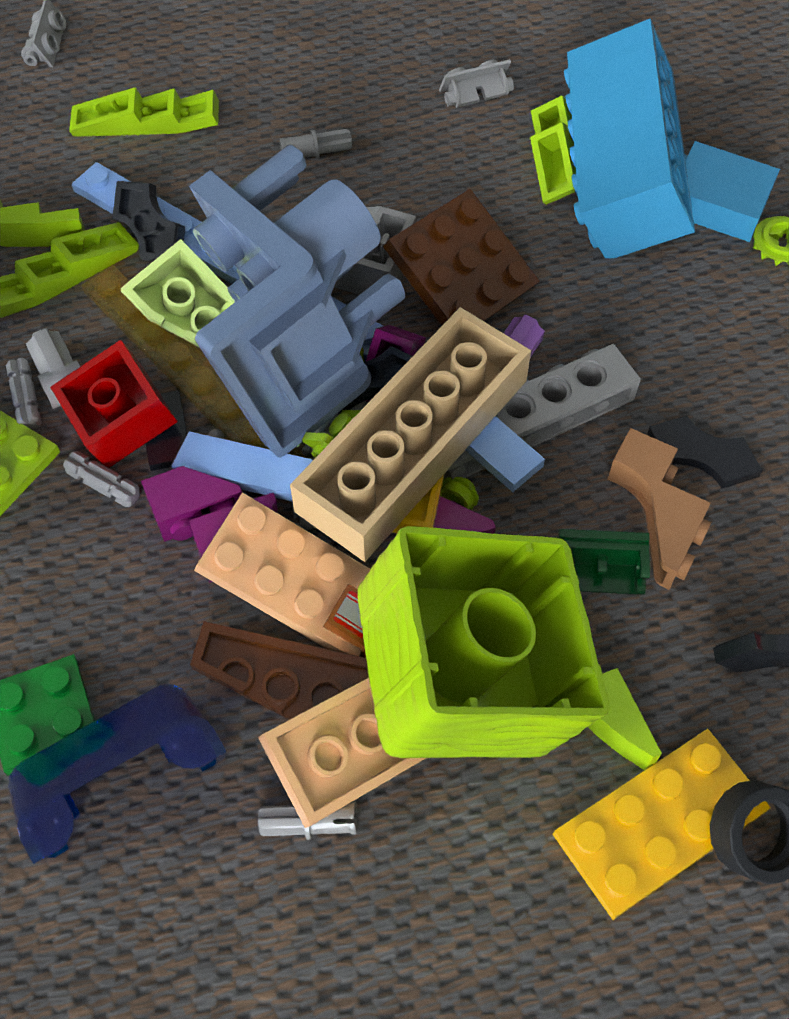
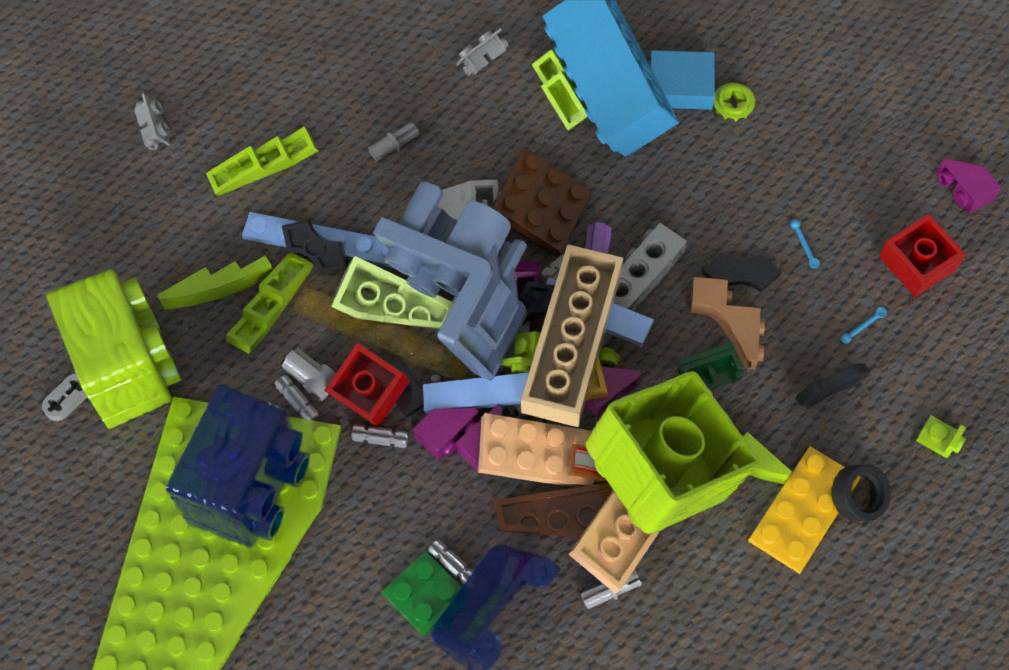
camera: 20 degrees left, 5 degrees up
none -> light grey axle [428,540,479,589]

